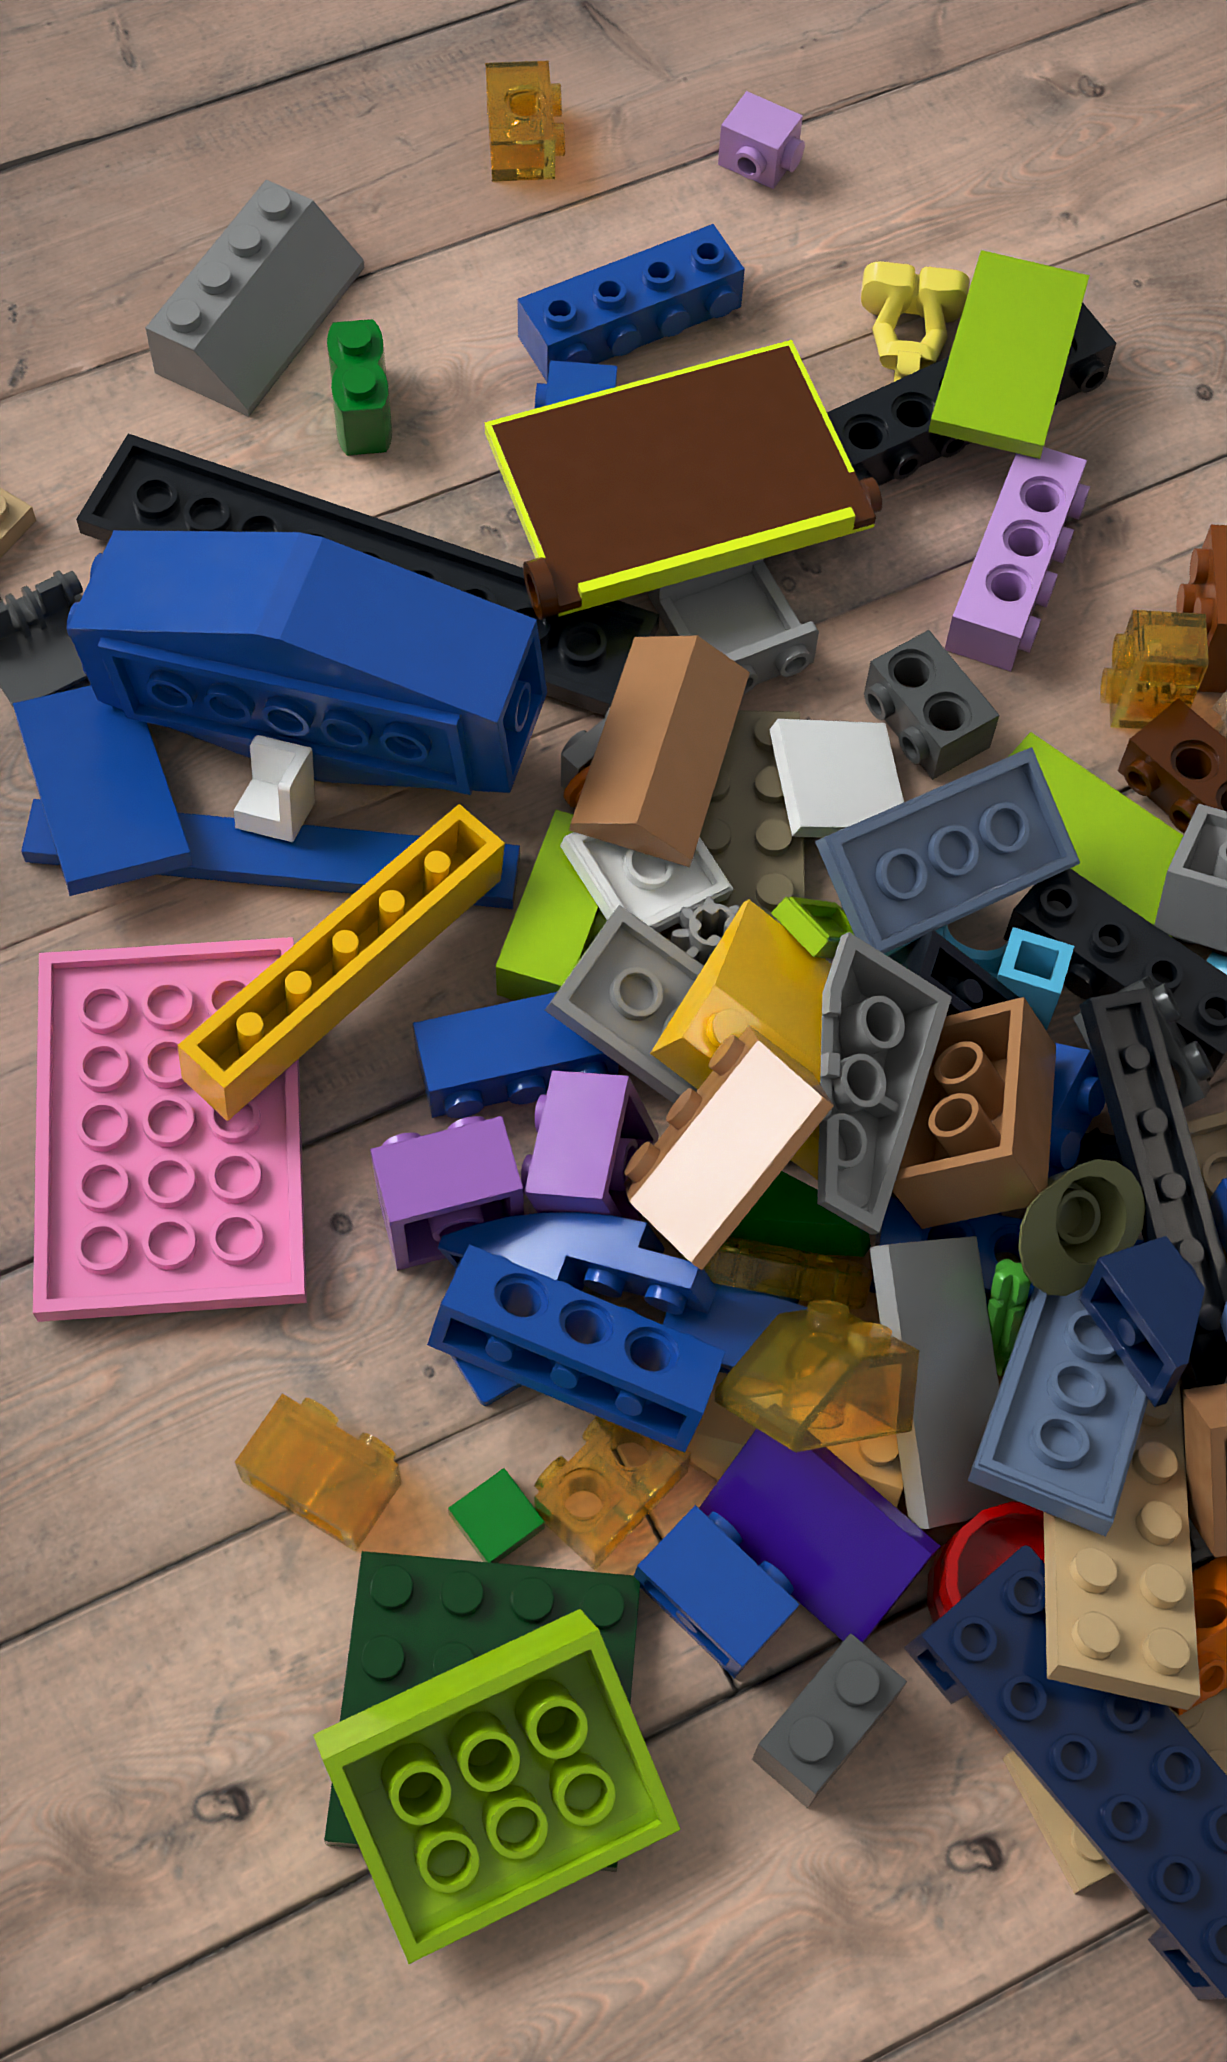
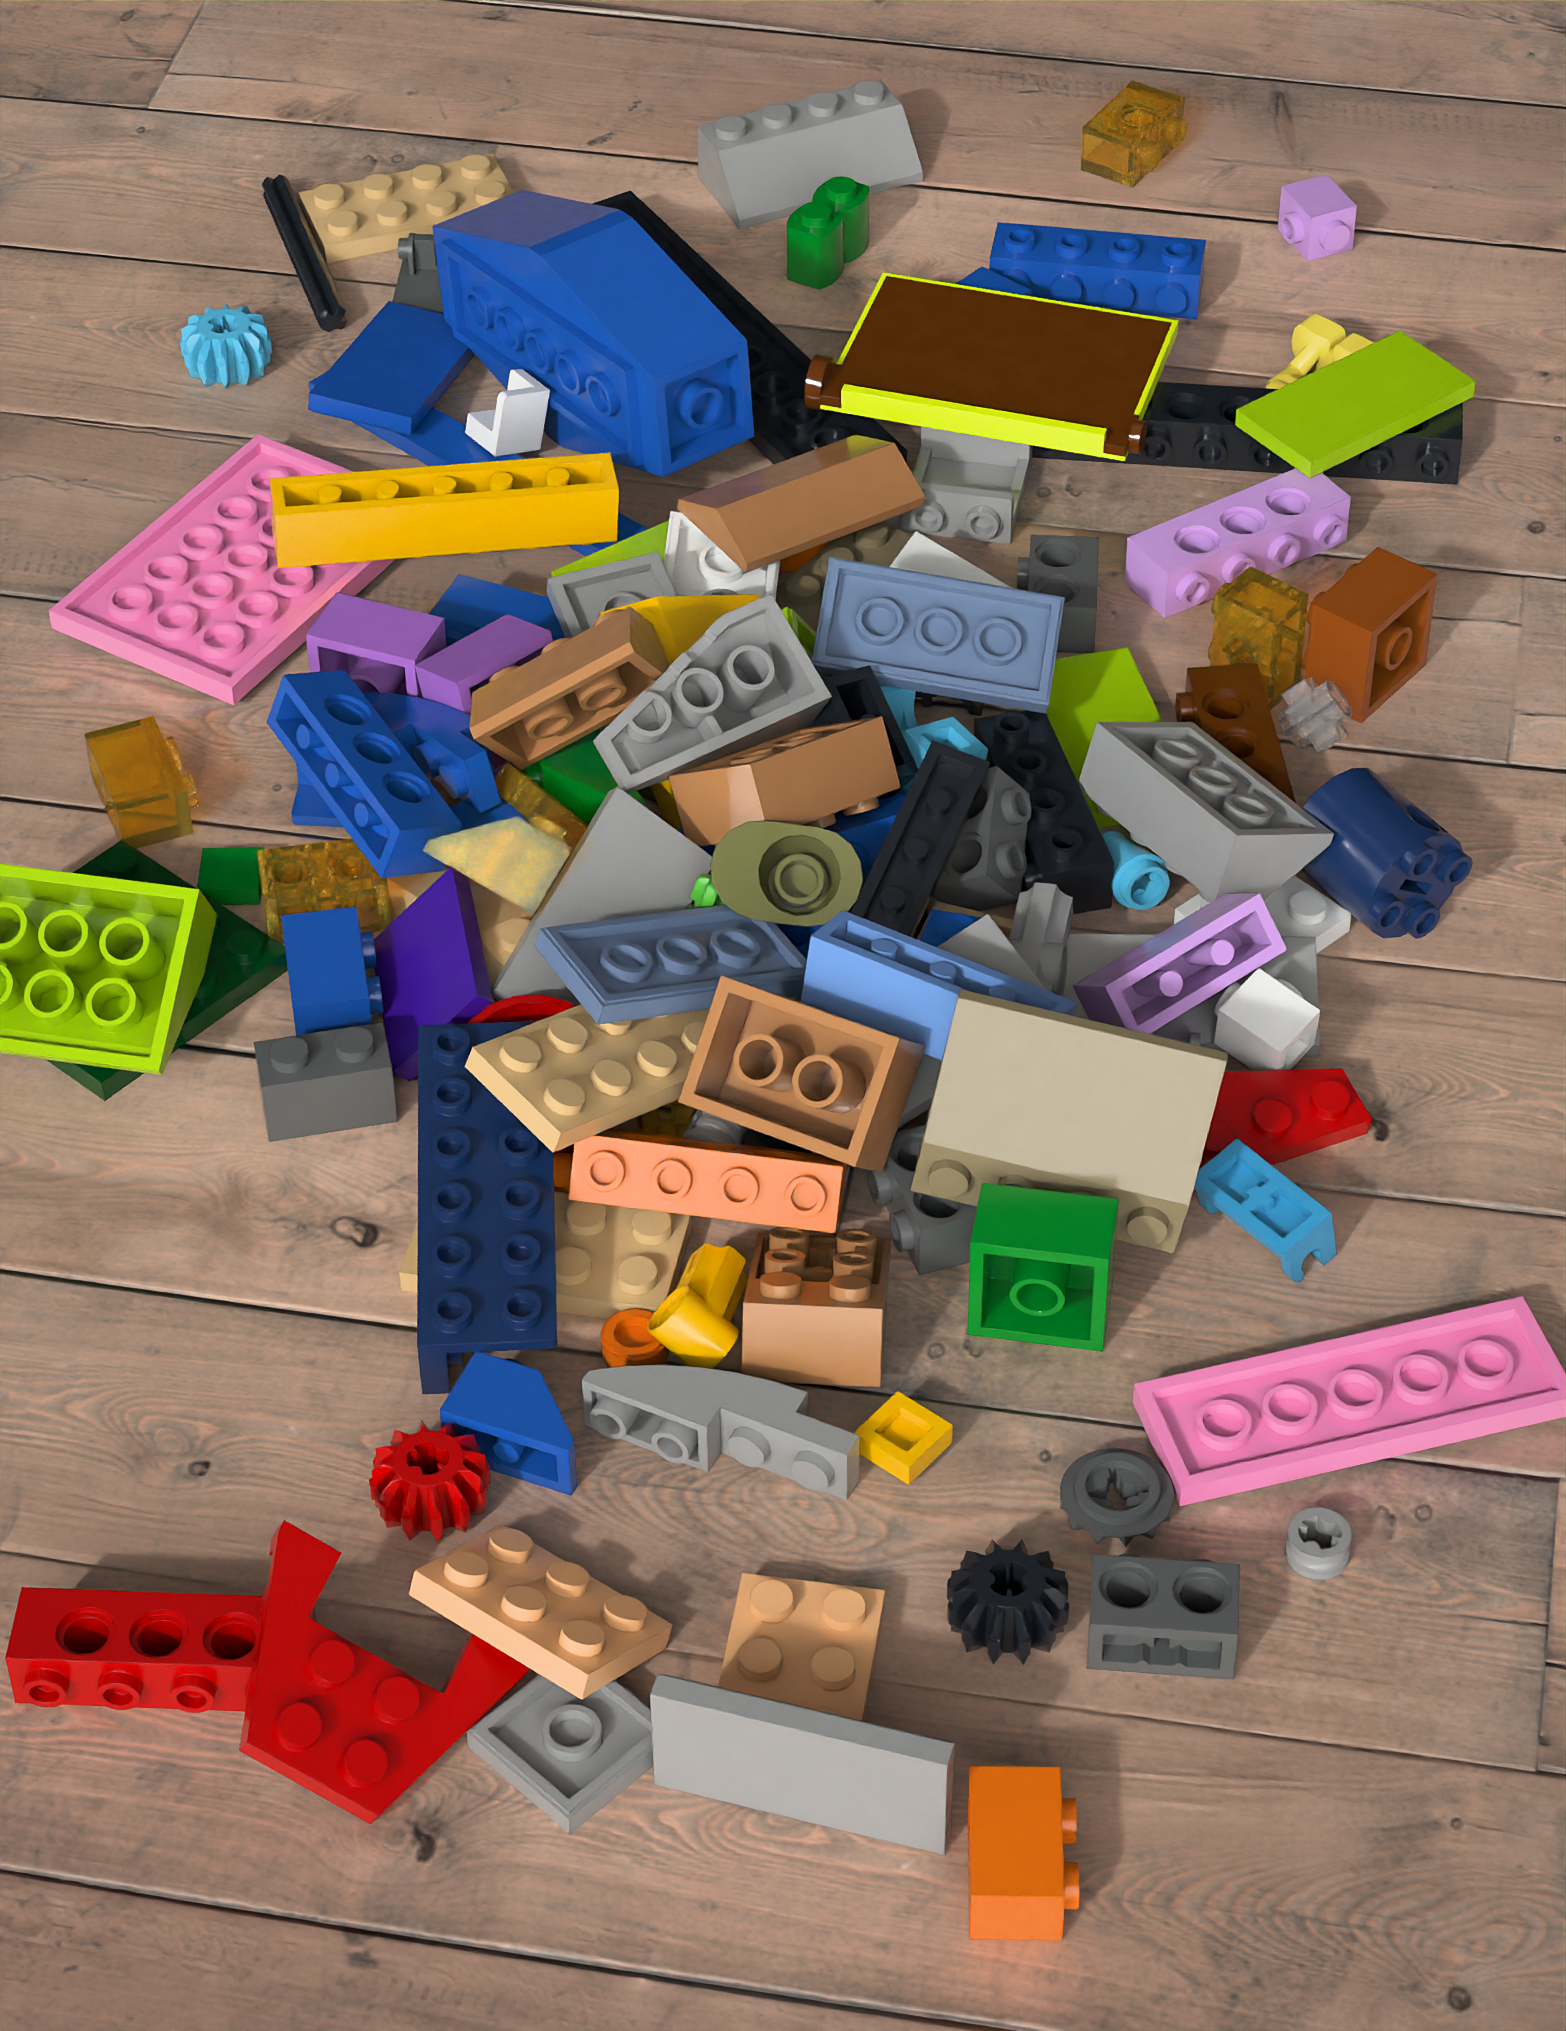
camera: 40 degrees right, 20 degrees down
dark blue slope [1079,1236,1205,1408] -> none

